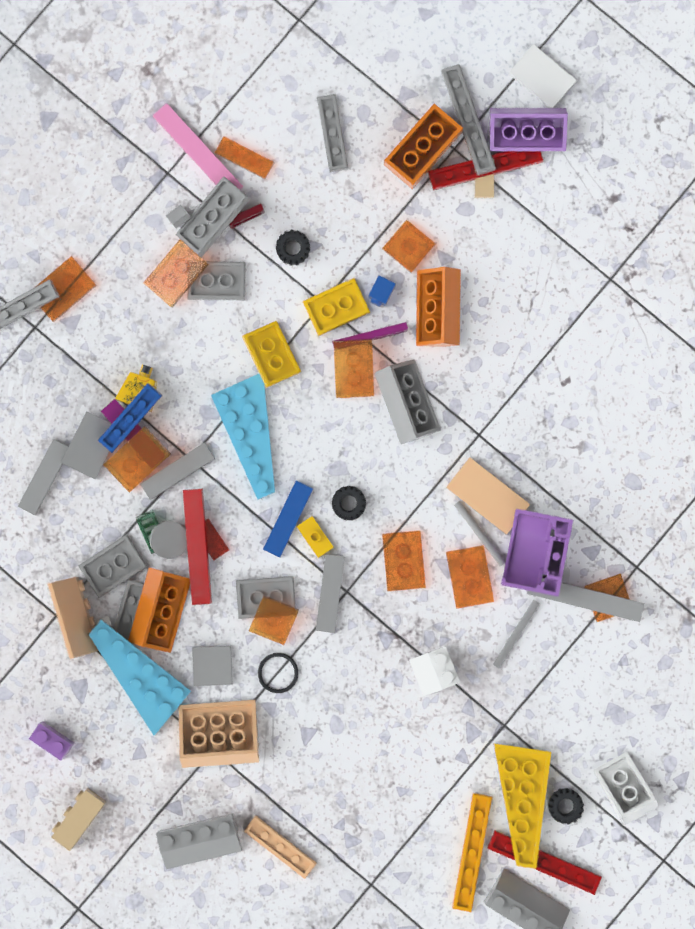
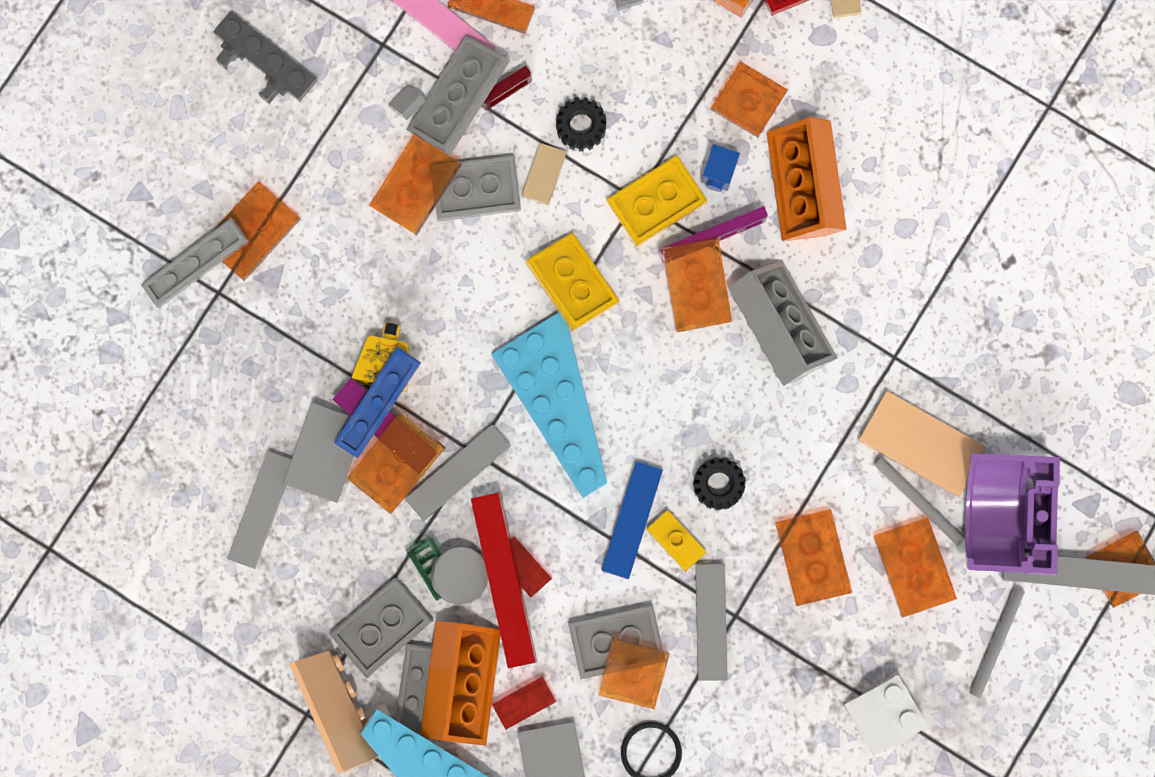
camera: 15 degrees left, 5 degrees down
none -> dark grey hinge [213,11,317,104]
none -> clear red tile [492,676,556,730]
none -> tan tile [522,143,567,206]

